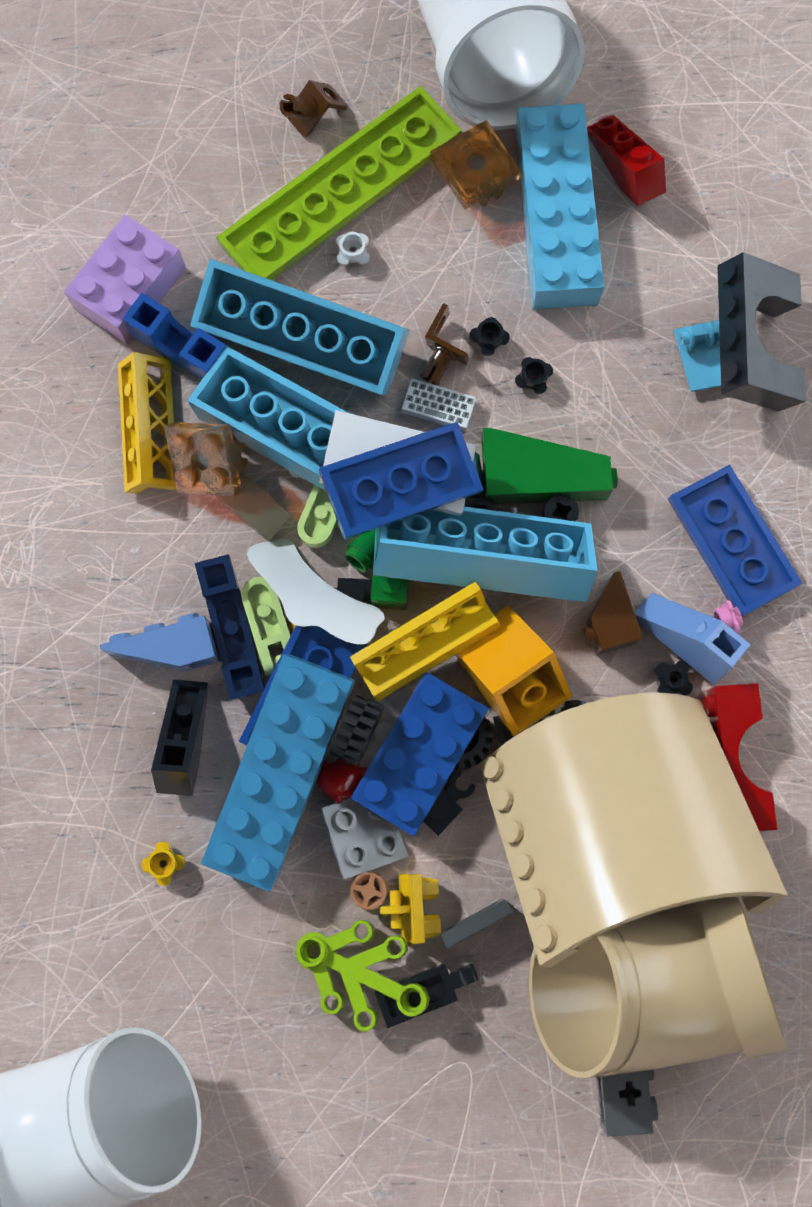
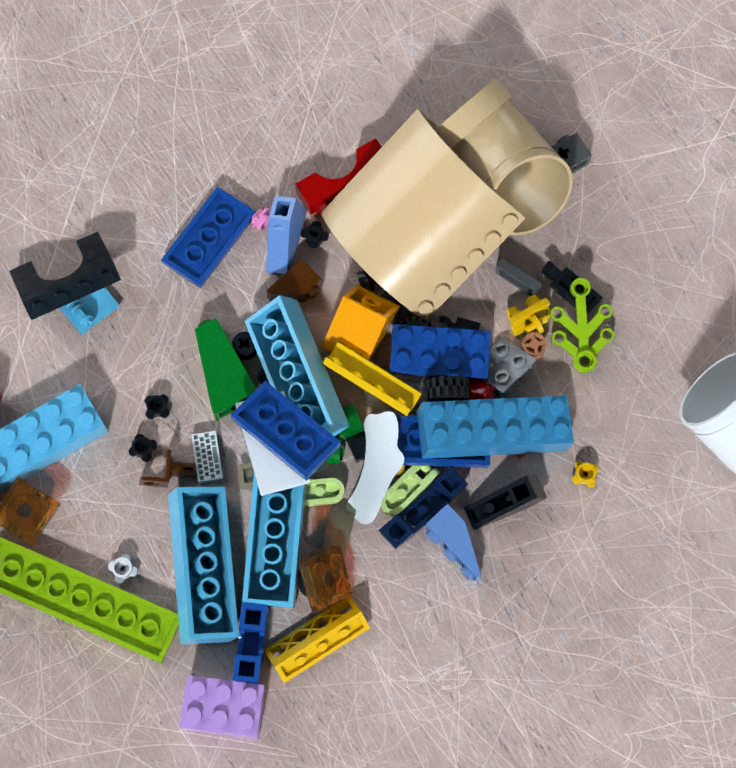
camera: 120 degrees left, 5 degrees down
reddish brown bracket [279,80,348,137] -> none

